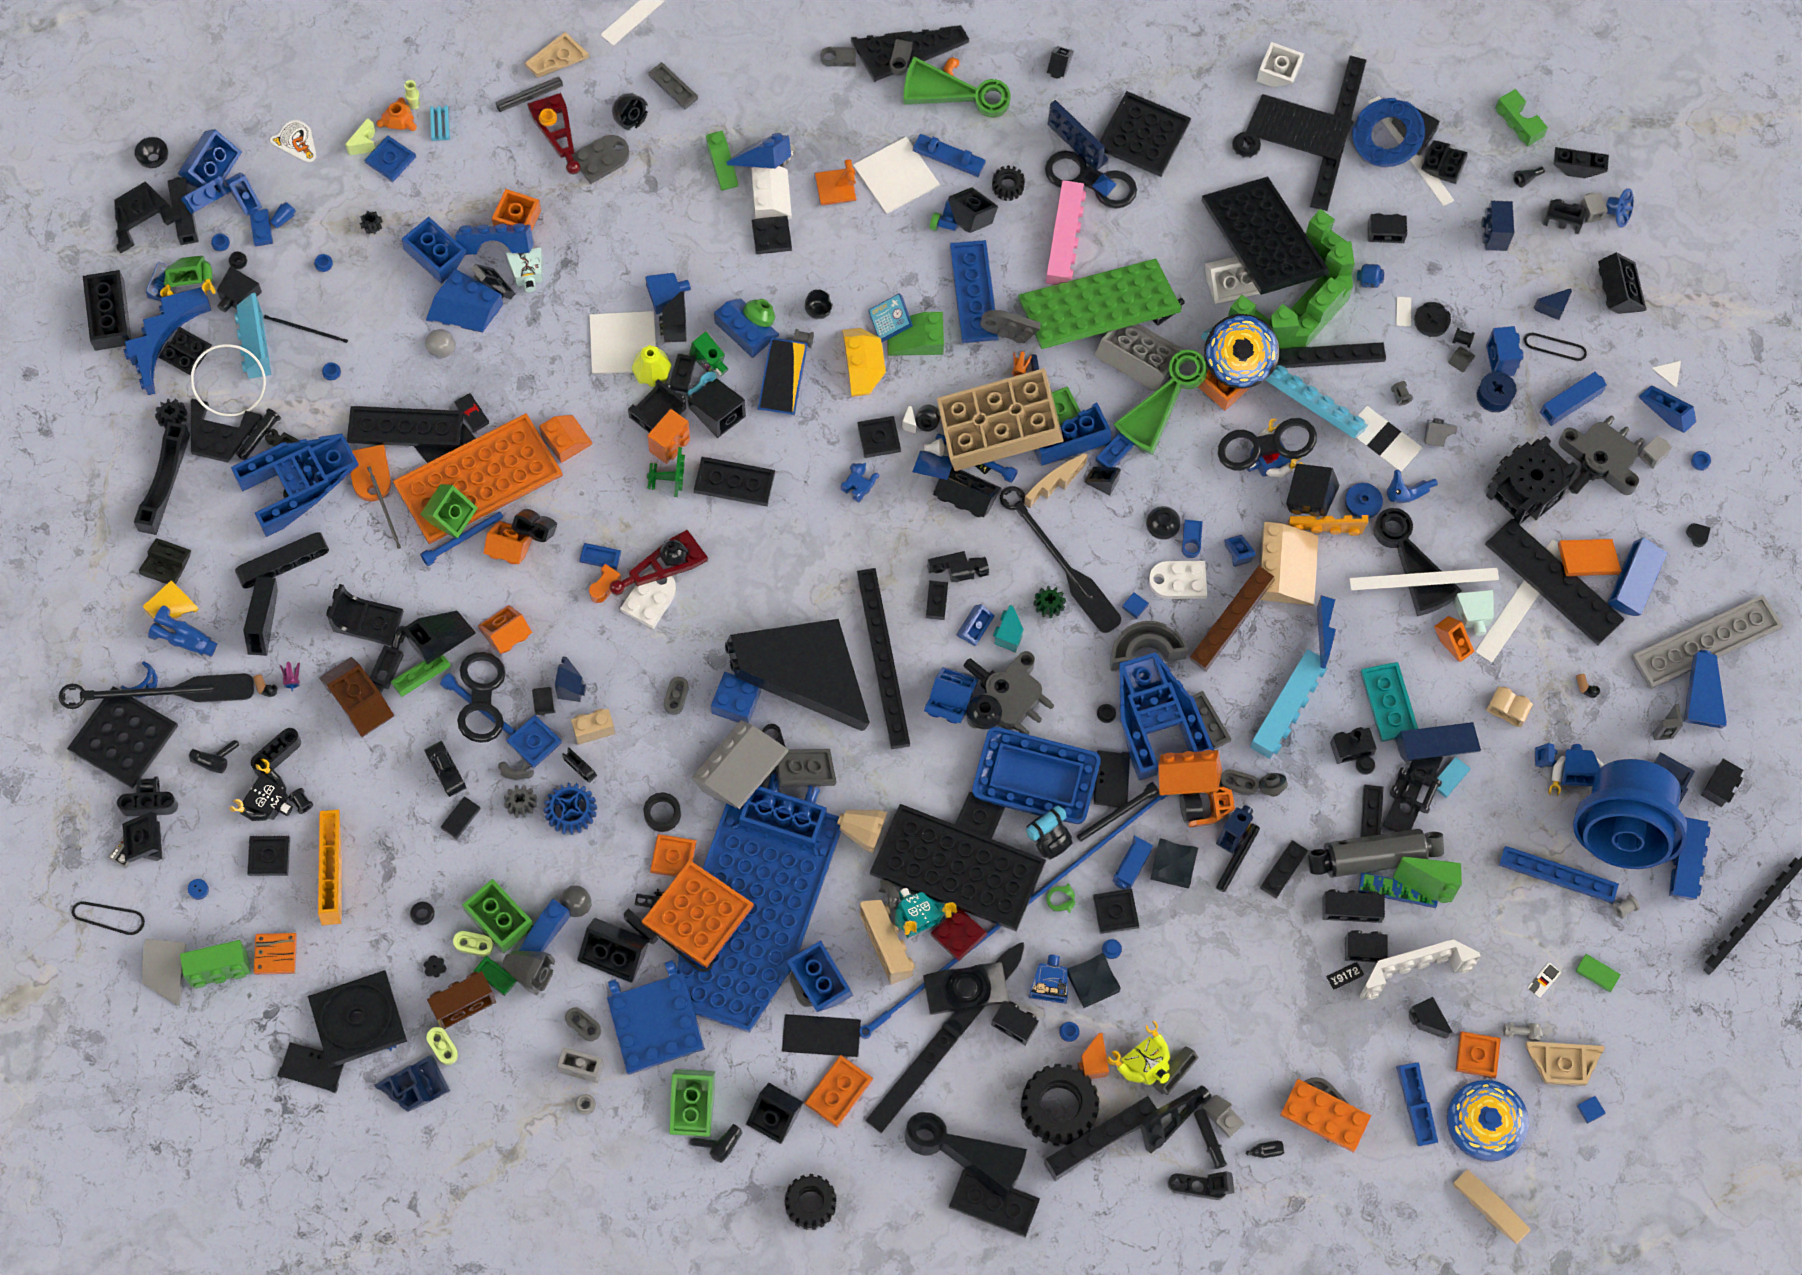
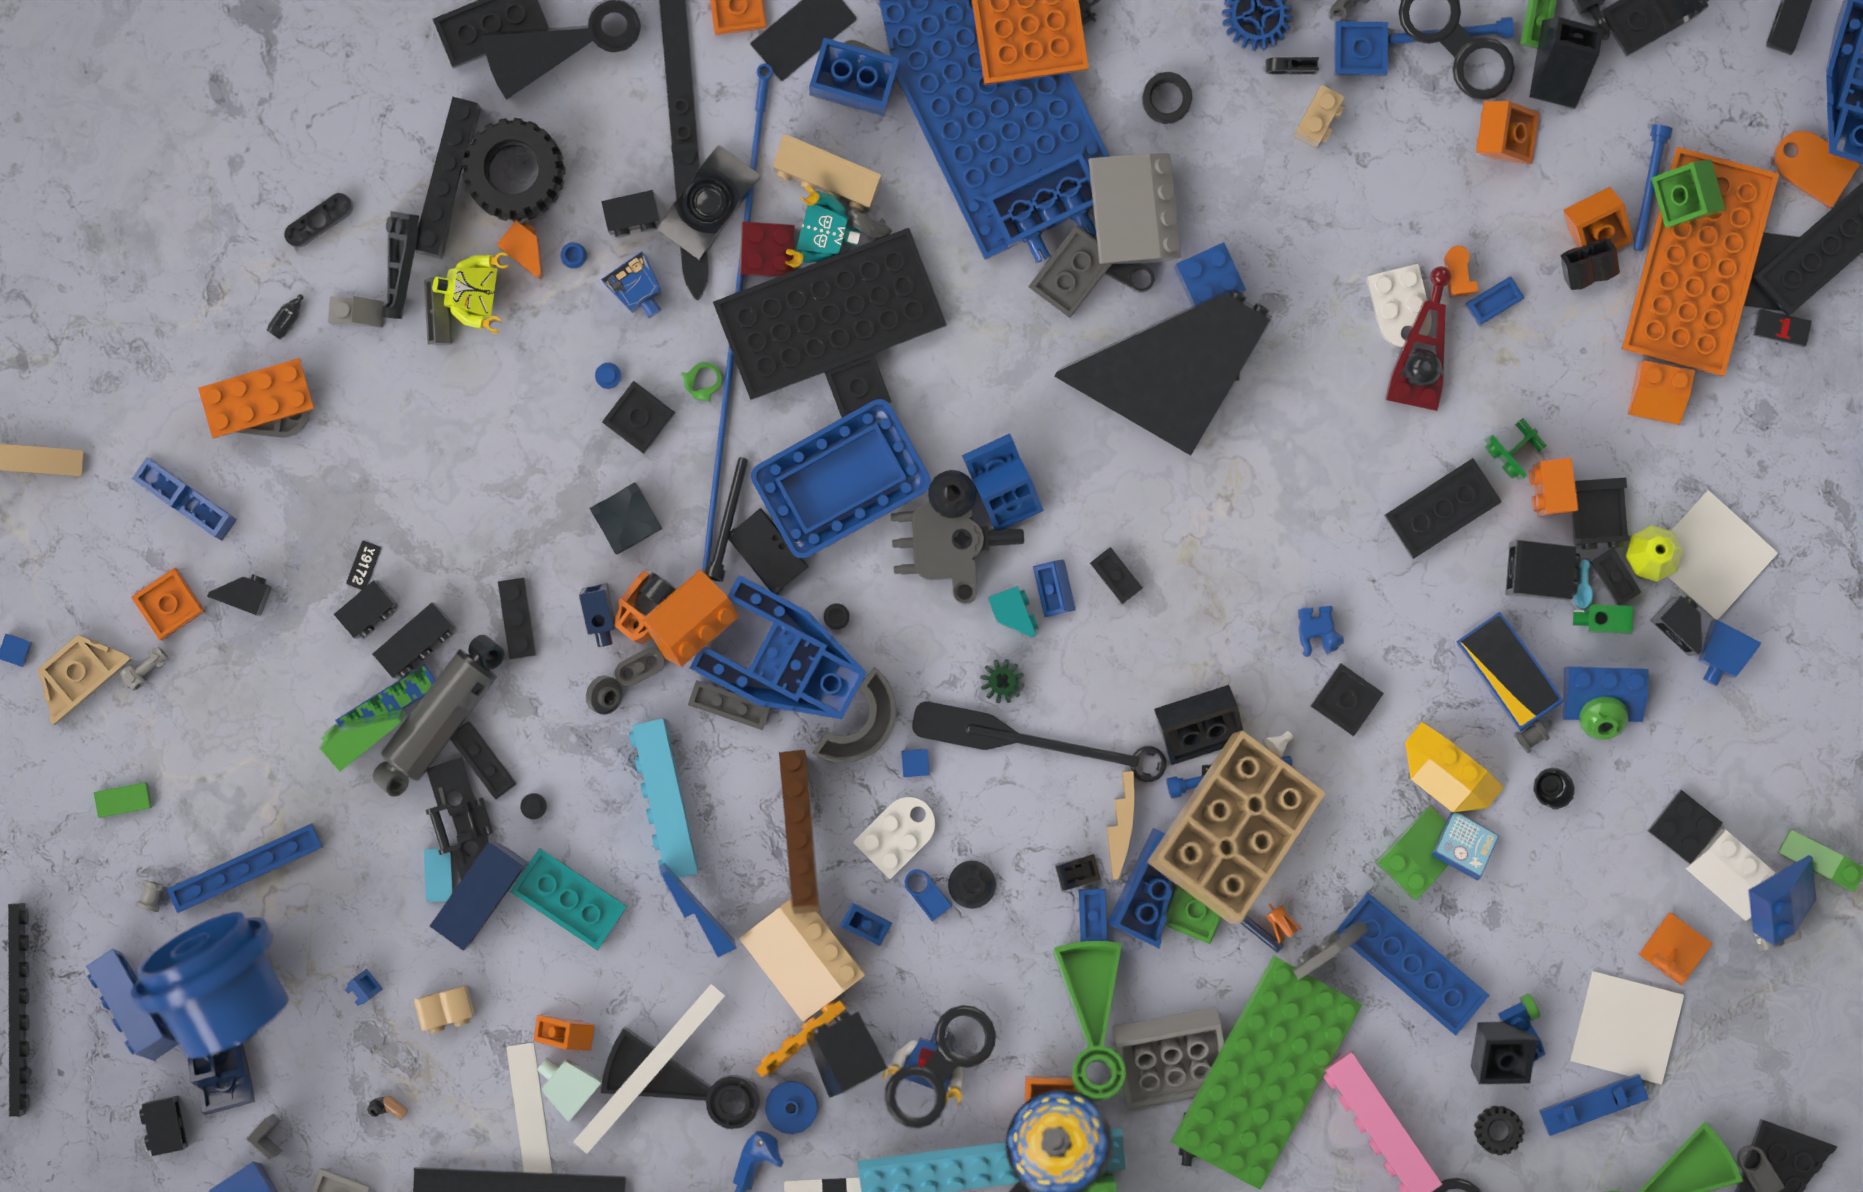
camera: 145 degrees right, 20 degrees up
dark grey piece [367,466,401,549] -> none
black bracket [532,687,556,715] -> none
dark blue slope [555,656,586,702] -> none
orange tile [650,834,697,877] -> none
dark grey plate [664,677,689,715] -> none
dark grey piece [820,47,856,67] -> none
tan cone [837,810,887,853] -> none
black plate [857,568,910,750] -> none
white slope [902,406,916,433] -> none
blue sticker [912,451,952,480] -> none
black head [915,404,941,432] -> none
black plate [927,551,989,582] -> none
black piece [1026,805,1073,860] -> none
black brick [1067,953,1121,1008] -> none
blue window [1112,835,1153,890] -> none
black axle [1194,1109,1227,1169] -> none
black slope [1208,1171,1235,1195] -> none
black axle [1216,823,1260,892] -> none
black brick [1330,727,1377,764] -> none
white slope [1360,939,1481,1000] -> none
dish [1447,1080,1529,1162] -> none
sticker [1528,963,1561,998] -> none
blue torso [1548,744,1604,796] -> none

